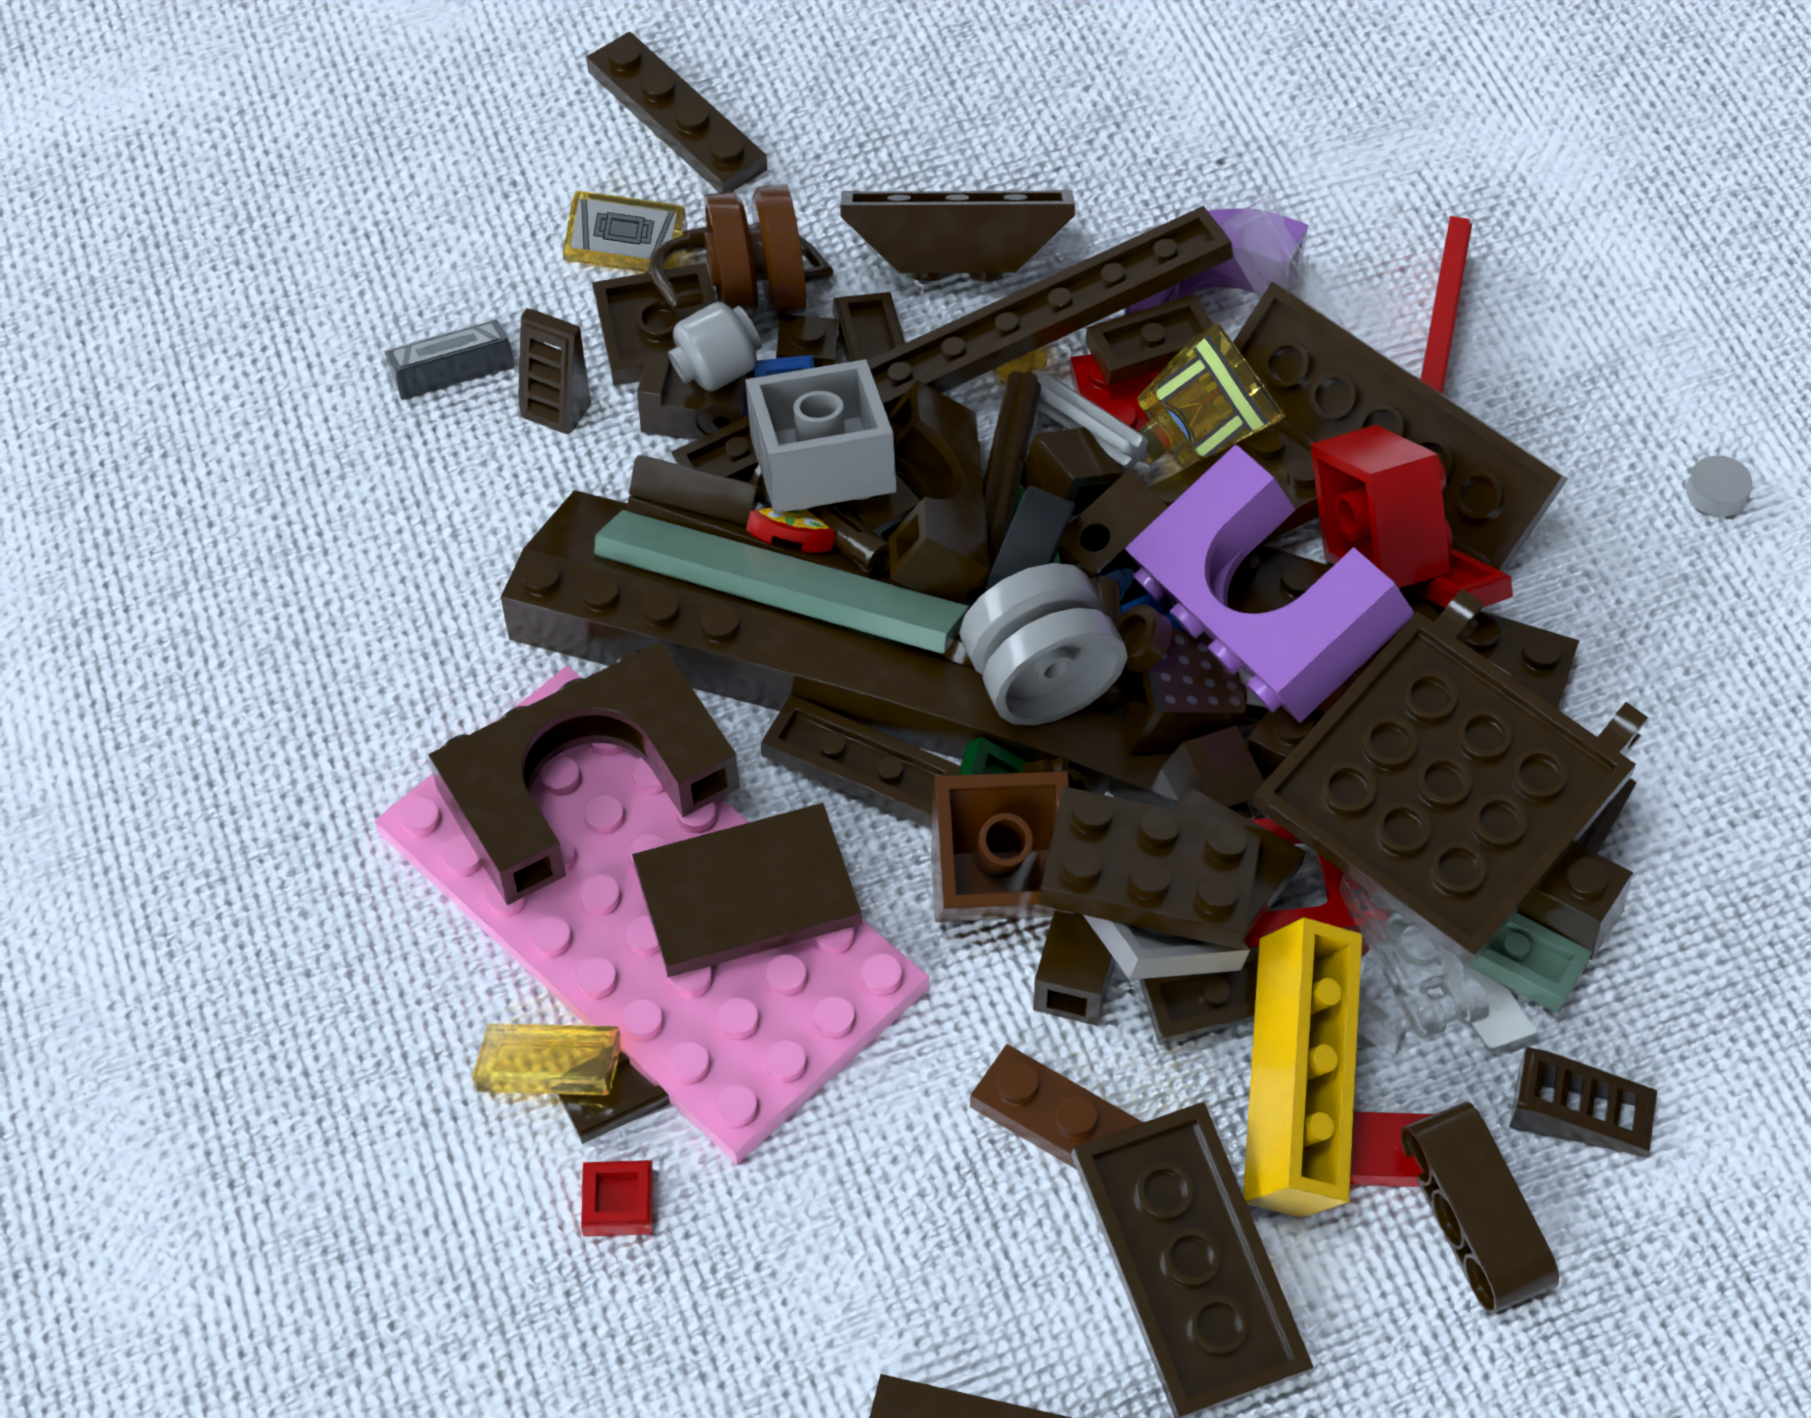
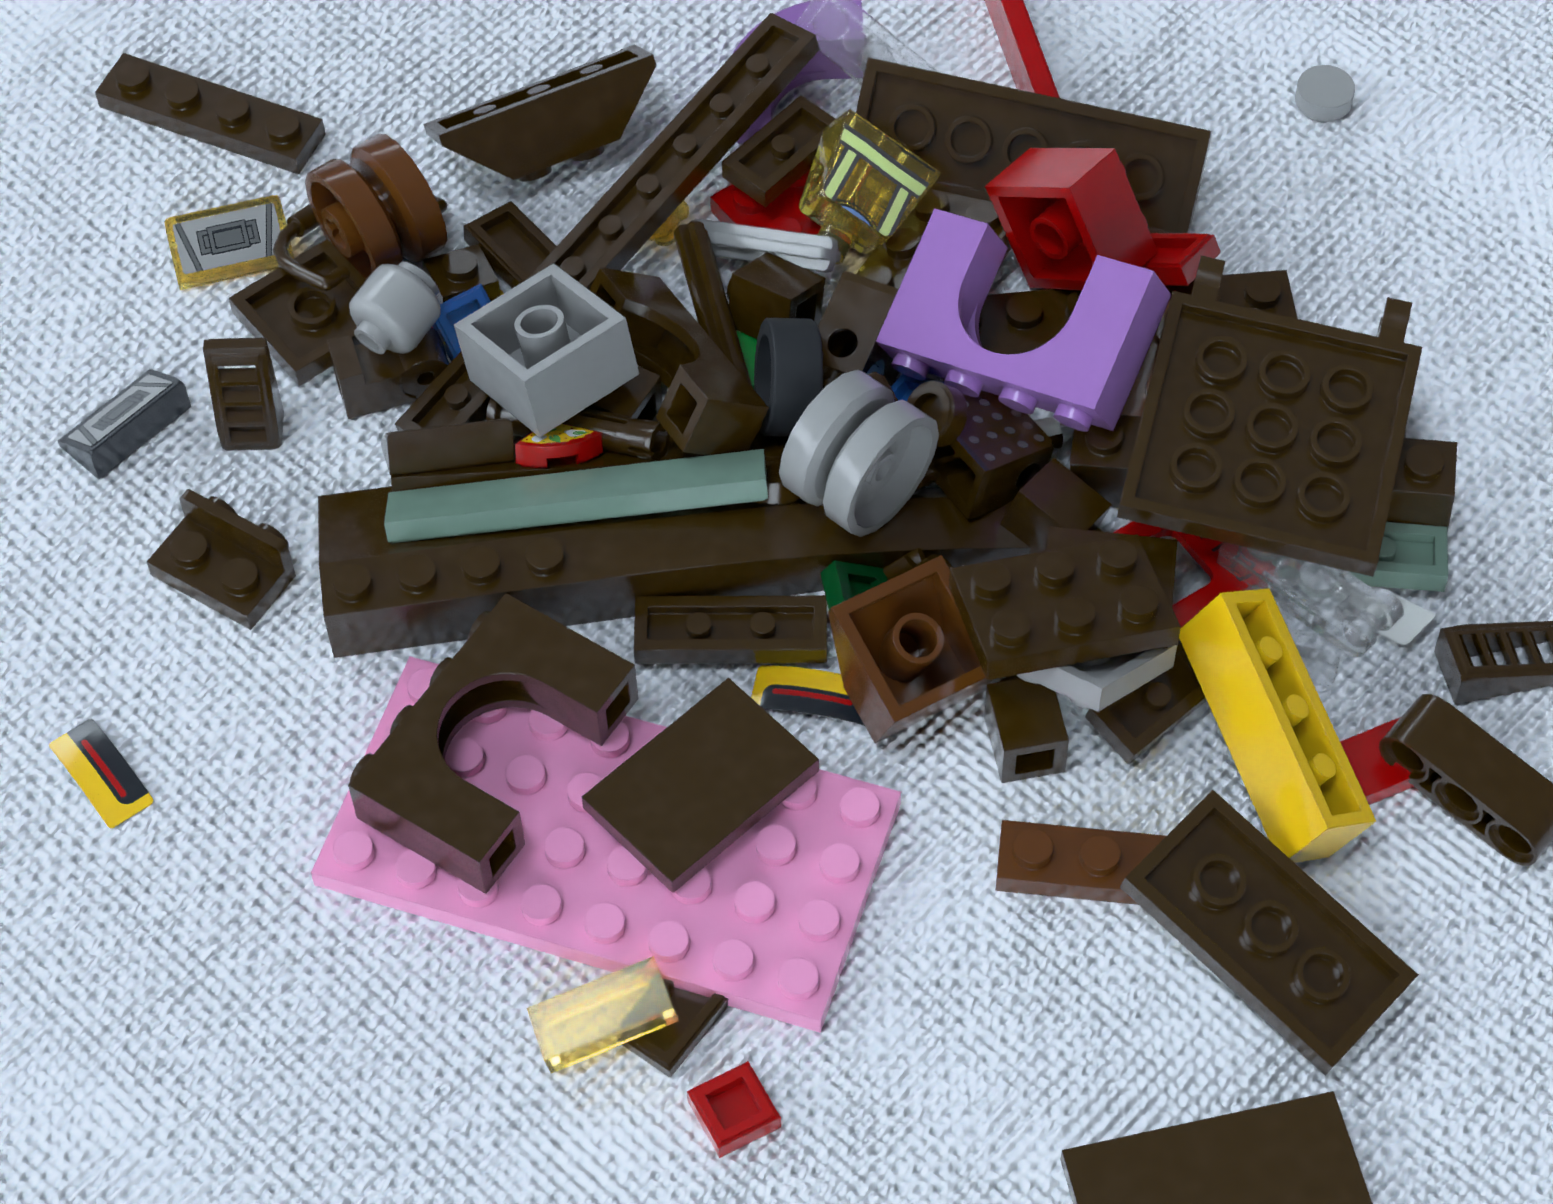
camera: 25 degrees left, 0 degrees up
none -> sticker [49,719,153,828]
none -> dark brown bracket [146,489,296,630]
none -> sticker [751,665,865,726]

